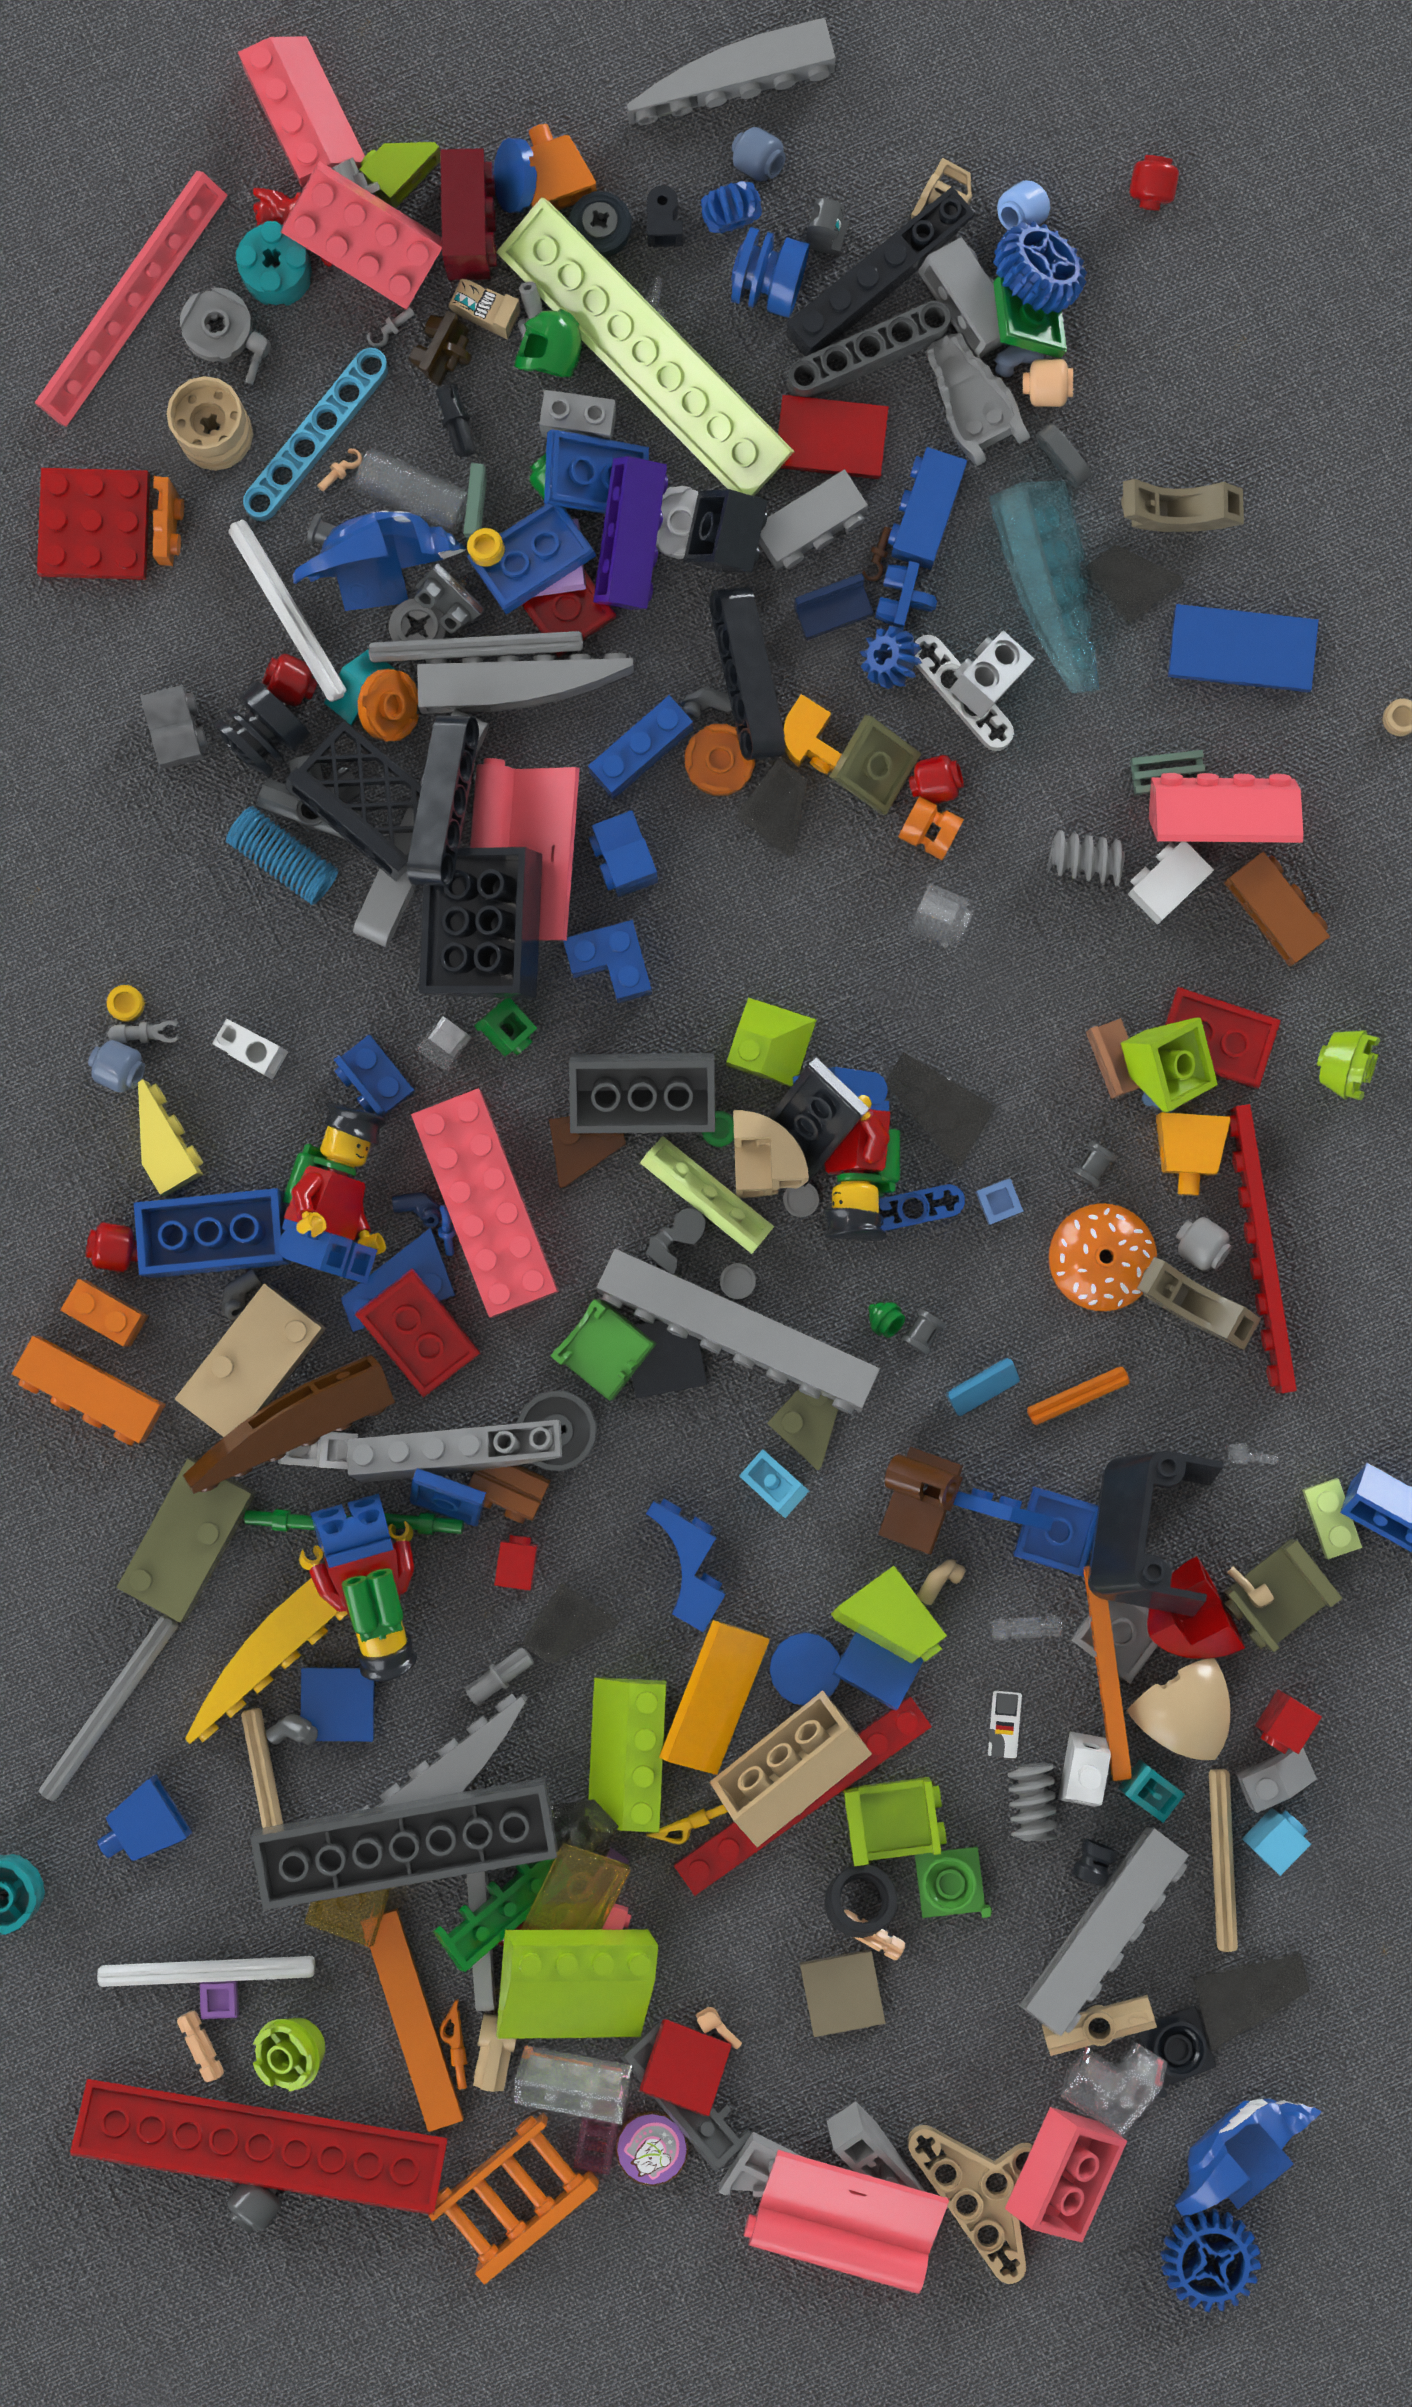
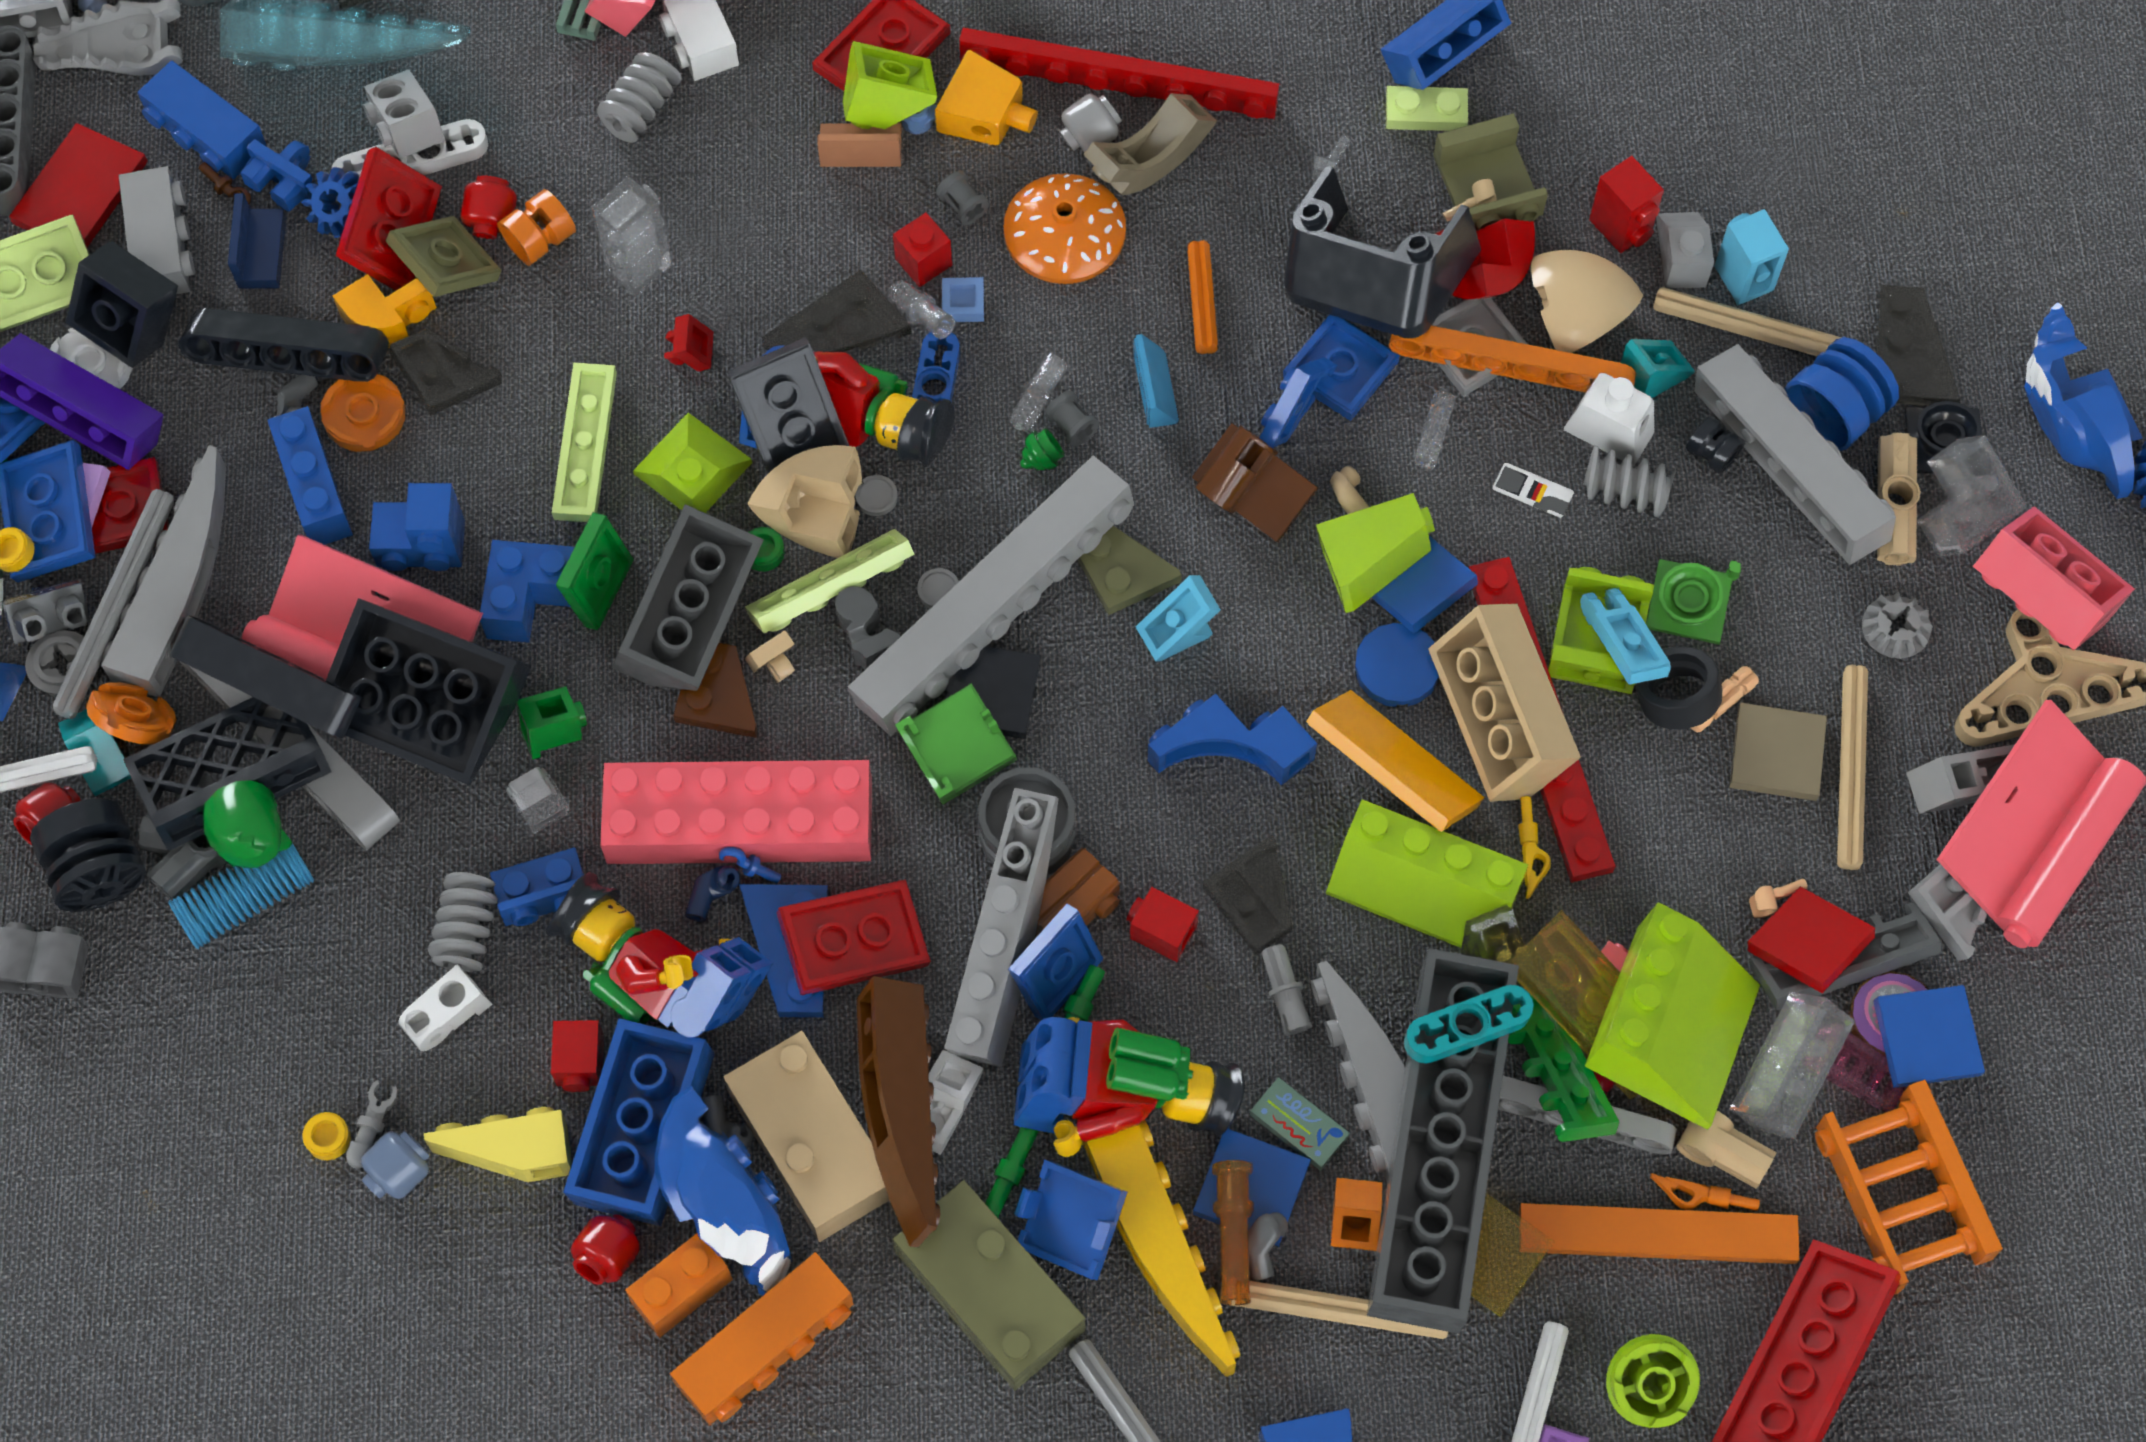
camera: 70 degrees left, 20 degrees down
none -> green piece [203,780,292,868]
none -> red tile [335,147,442,291]
none -> light grey piece [428,872,498,972]
none -> red brick [551,1020,604,1092]
none -> yellowish green plate [552,363,617,522]
none -> green plate [556,512,634,630]
none -> blue animal [655,1086,792,1296]
none -> red tile [664,314,714,372]
none -> tan tile [745,630,795,683]
none -> clear axle [889,280,955,339]
none -> red brick [893,212,952,288]
none -> clear axle [1009,354,1068,432]
none -> blue piece [1014,1160,1127,1280]
none -> clear orange pin [1212,1160,1254,1305]
none -> sand green tile [1250,1077,1350,1171]
none -> orange brick [1331,1178,1383,1251]
none -> teal beam [1404,985,1533,1063]
none -> medium azure hinge [1580,588,1671,685]
none -> blue wheel [1784,337,1899,451]
none -> tan axle [1837,665,1868,870]
none -> light grey gear [1862,592,1933,659]
none -> blue tile [1873,985,1985,1088]

